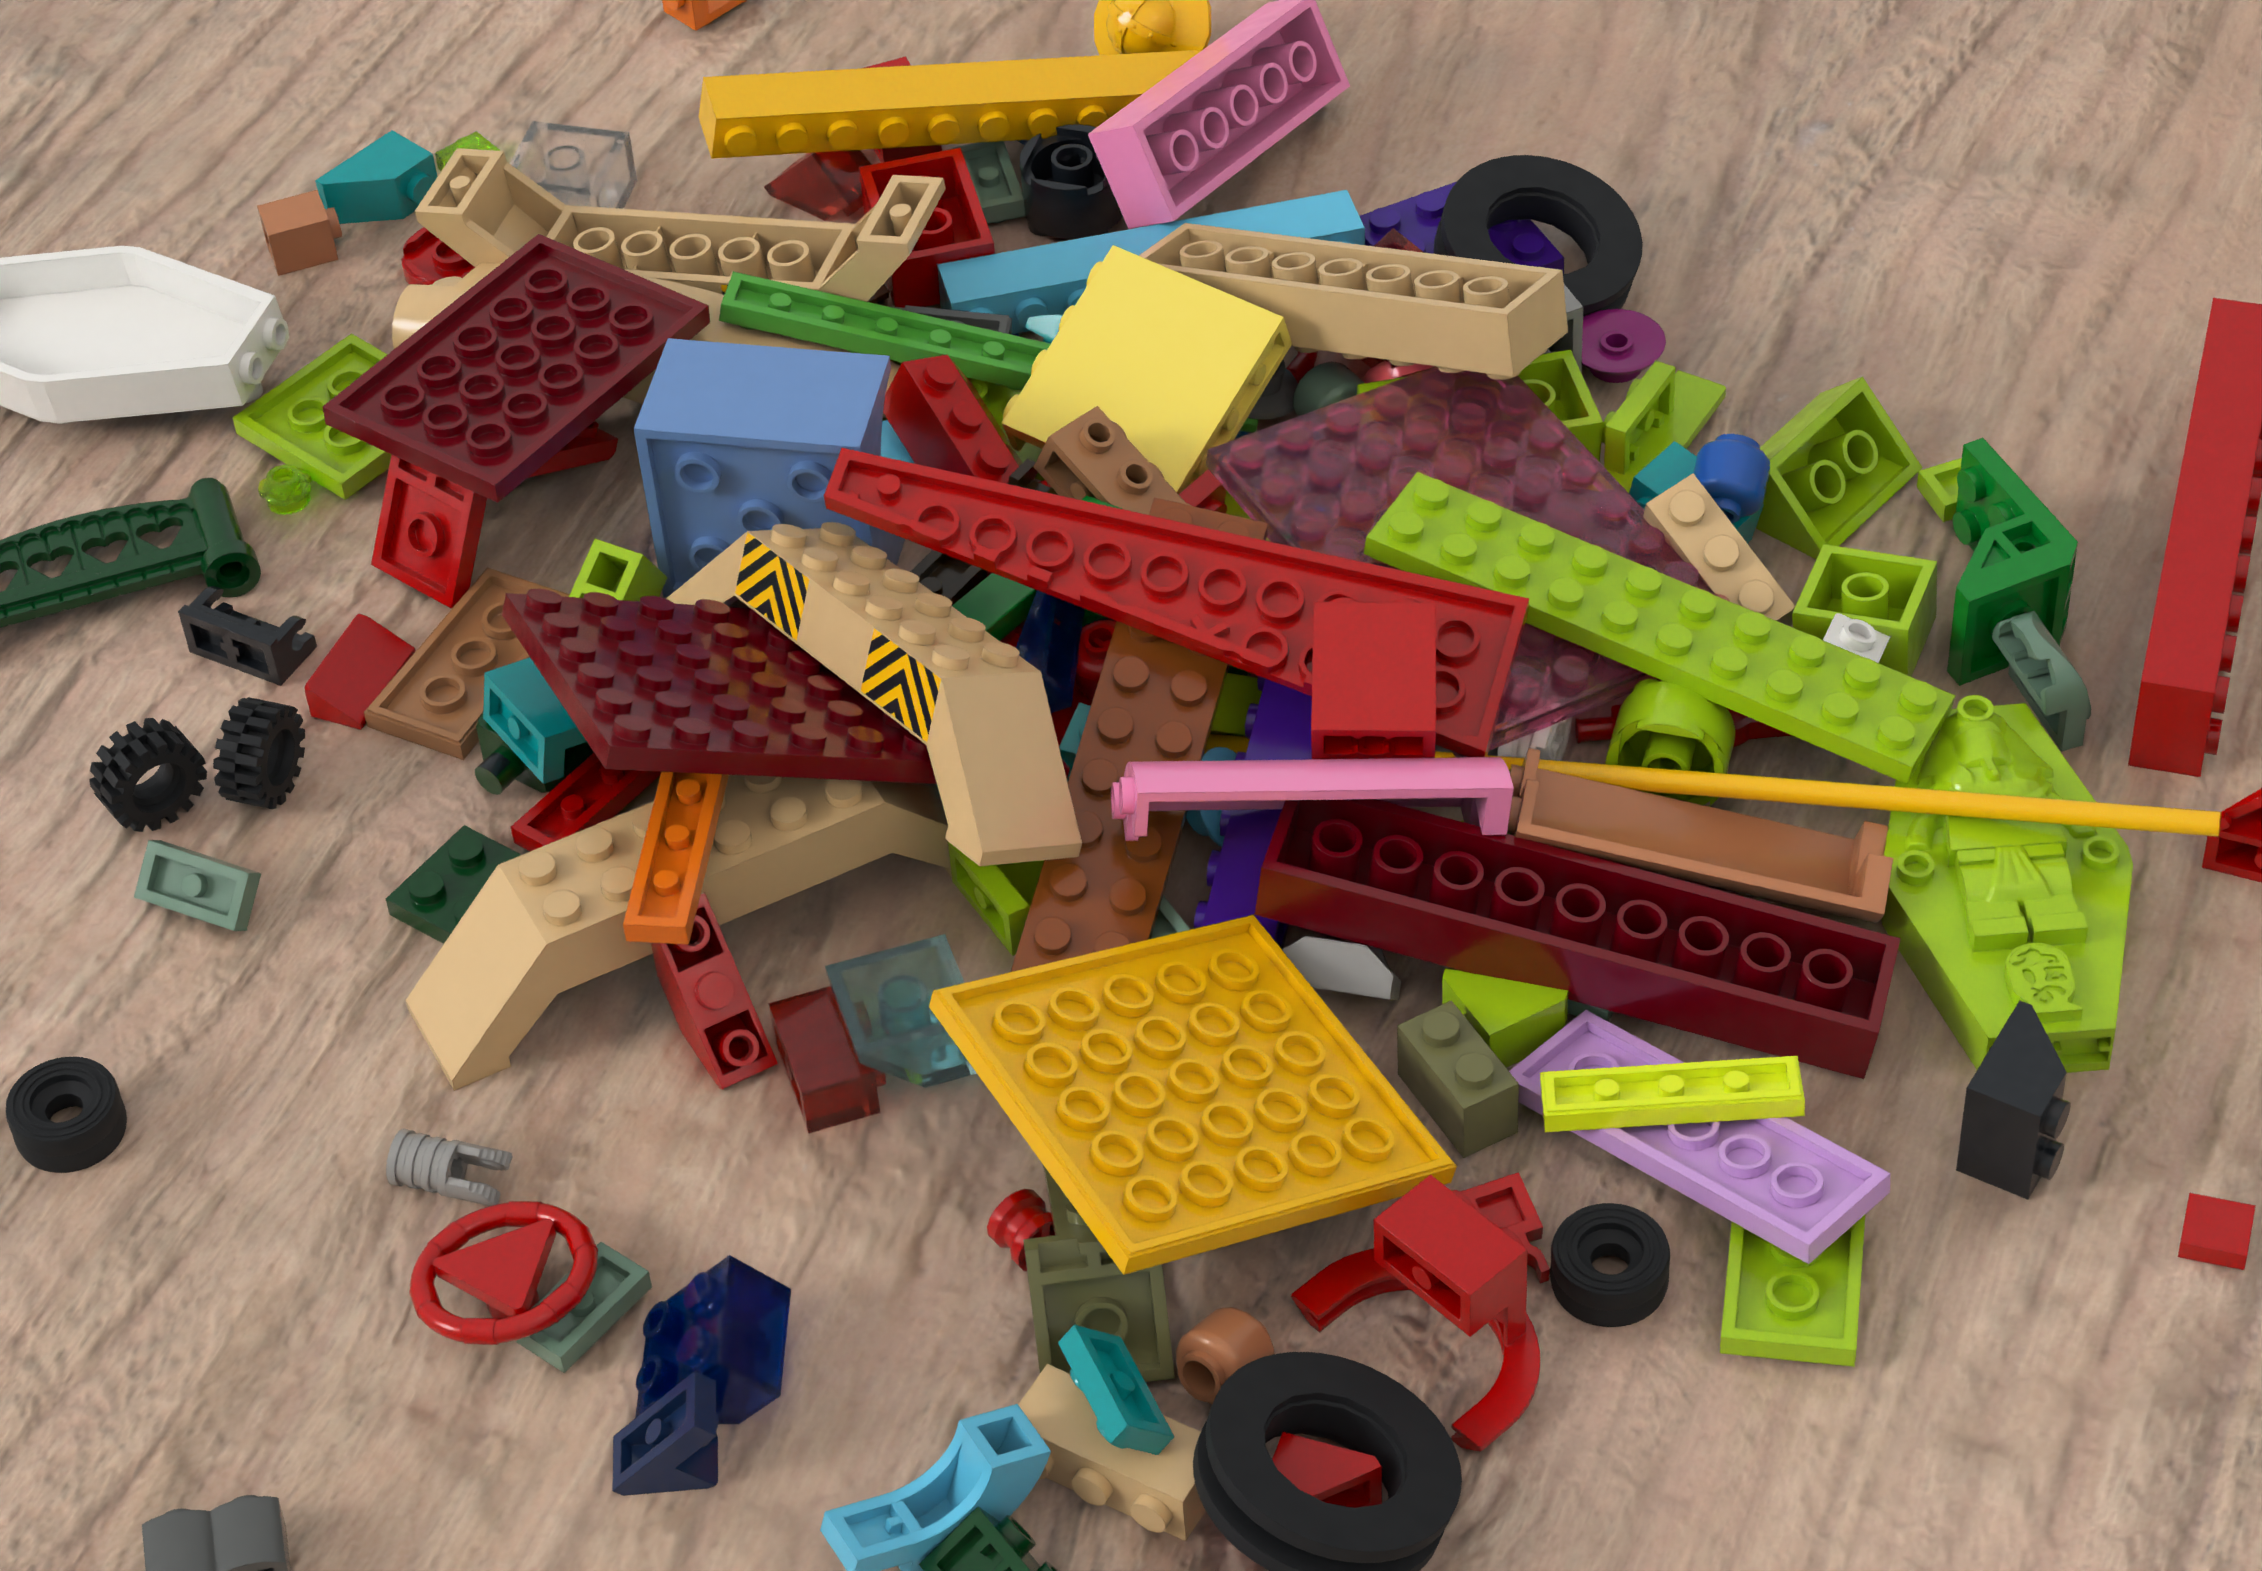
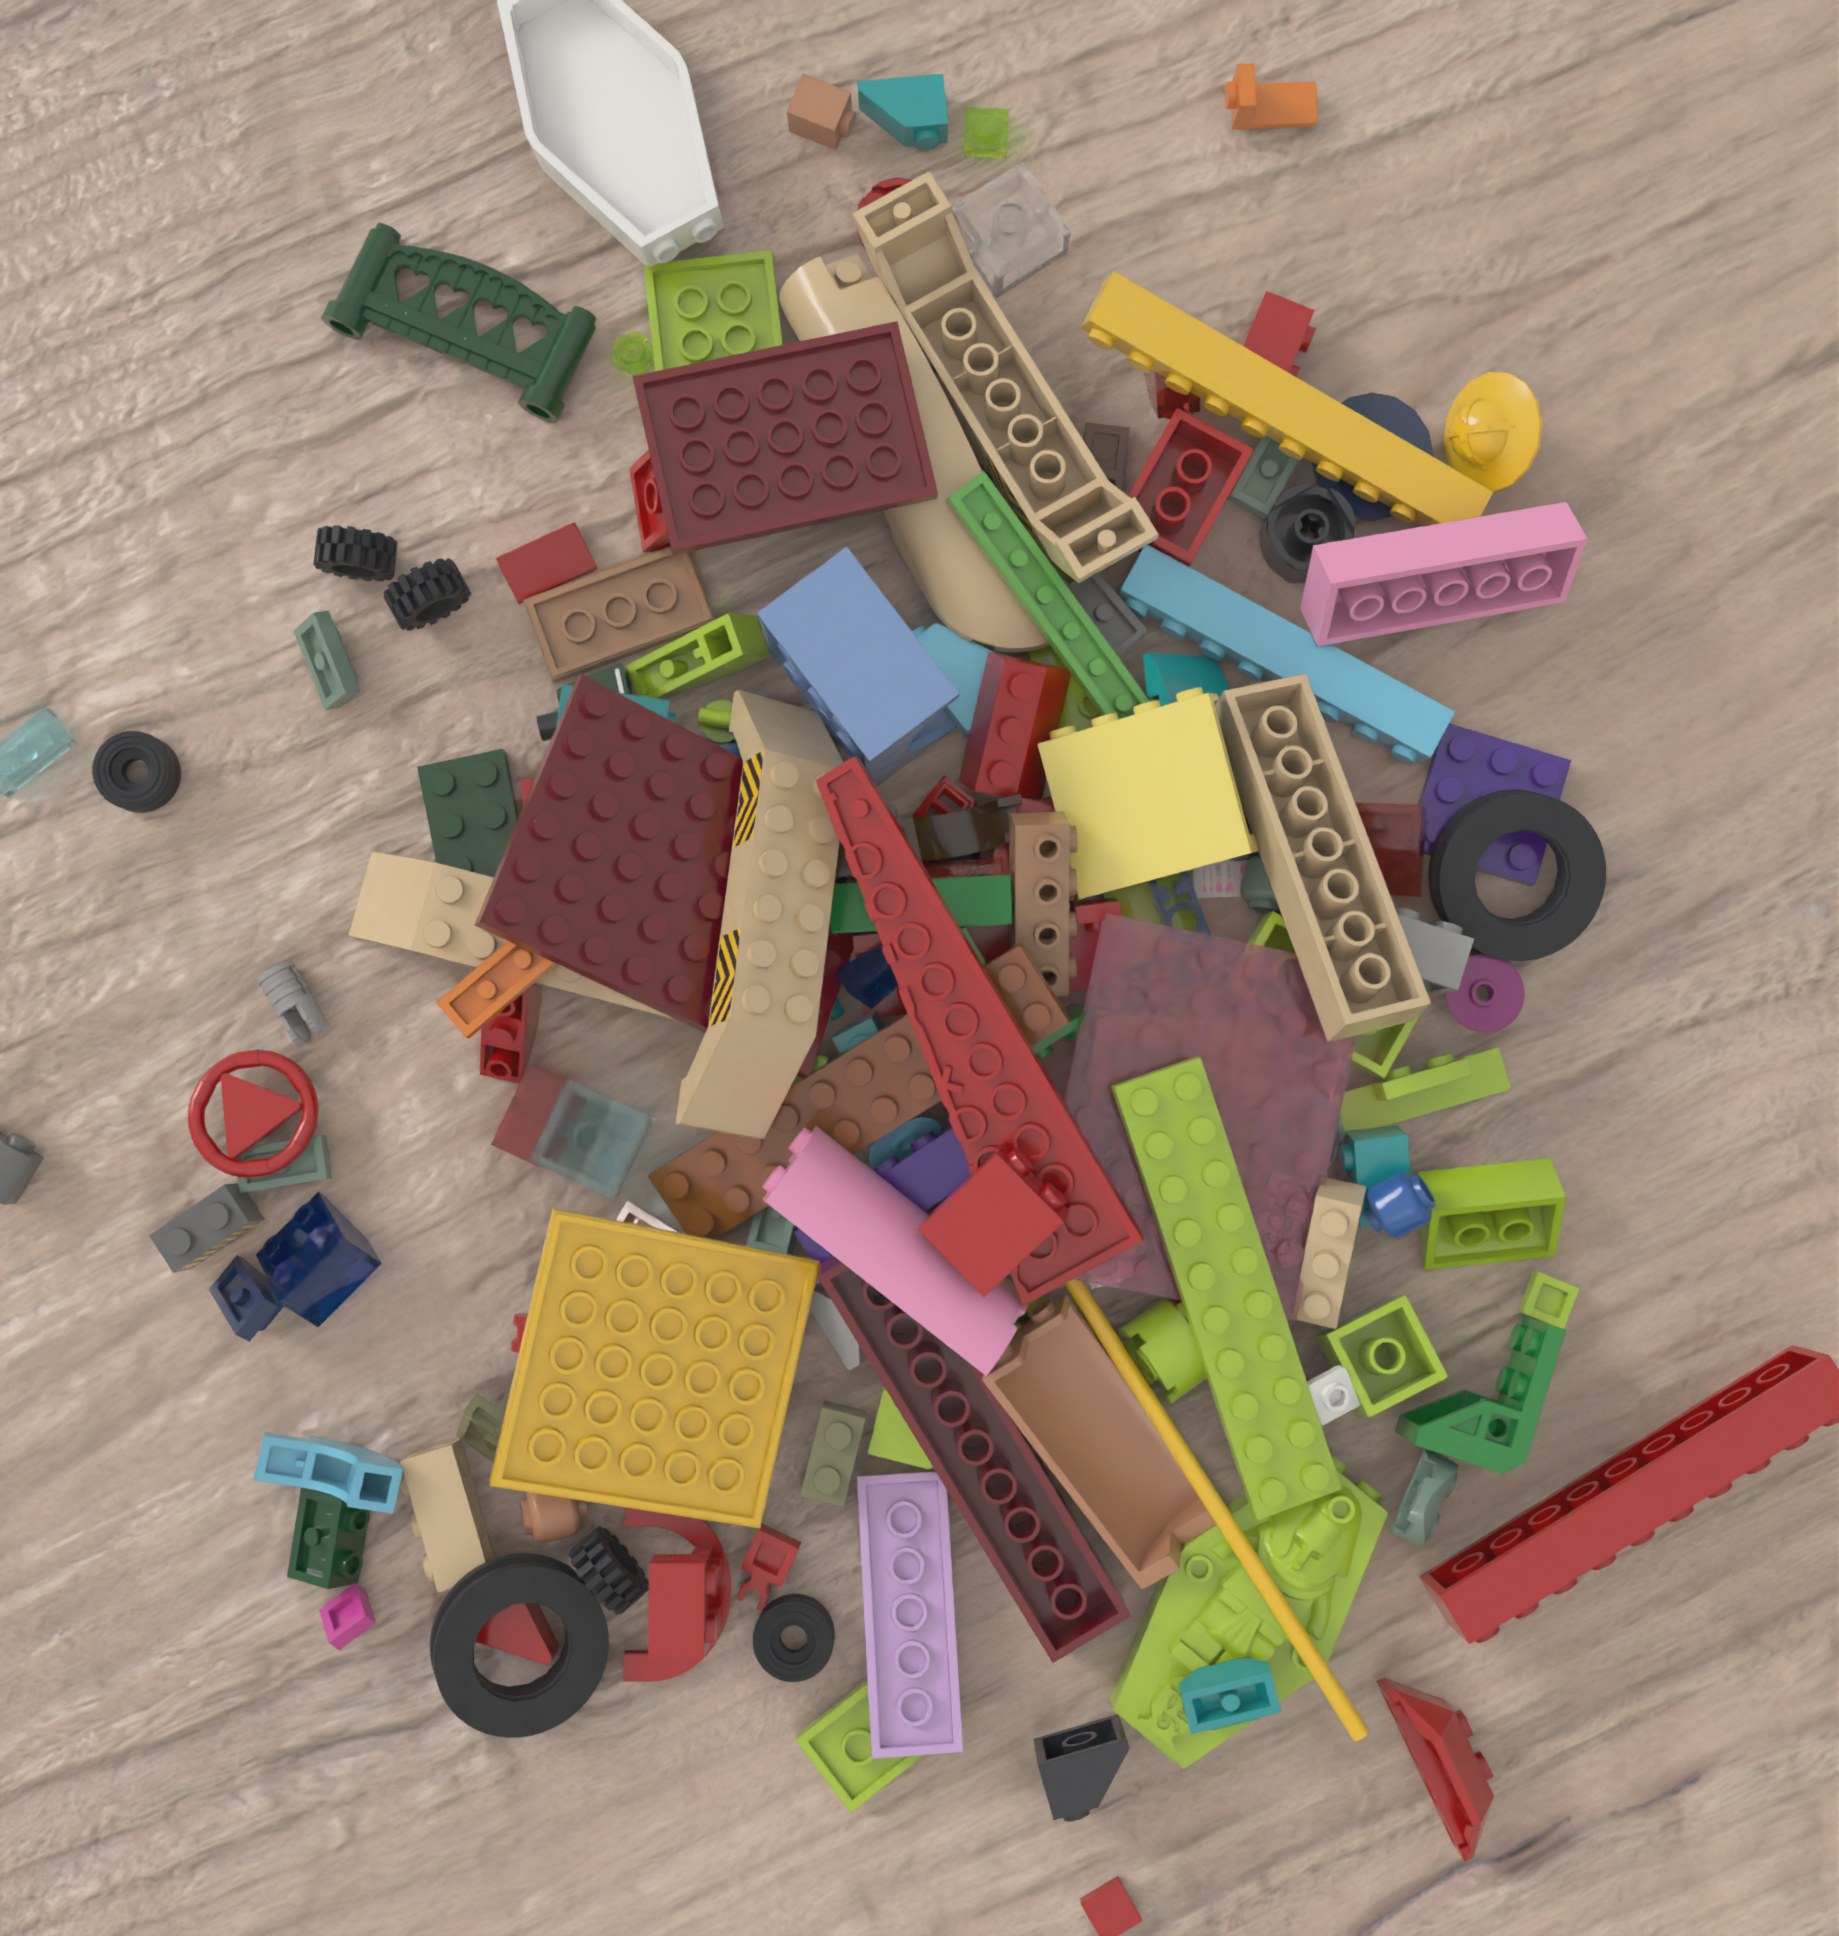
camera: 40 degrees right, 40 degrees up
black hinge [178,586,317,686] -> none
teal plate [1058,1325,1175,1455] -> none
neon yellow tile [1540,1056,1805,1132] -> none
none -> dark grey brick [149,1183,265,1273]
none -> black tyre [569,1526,649,1615]
none -> teal slope [1178,1658,1281,1734]

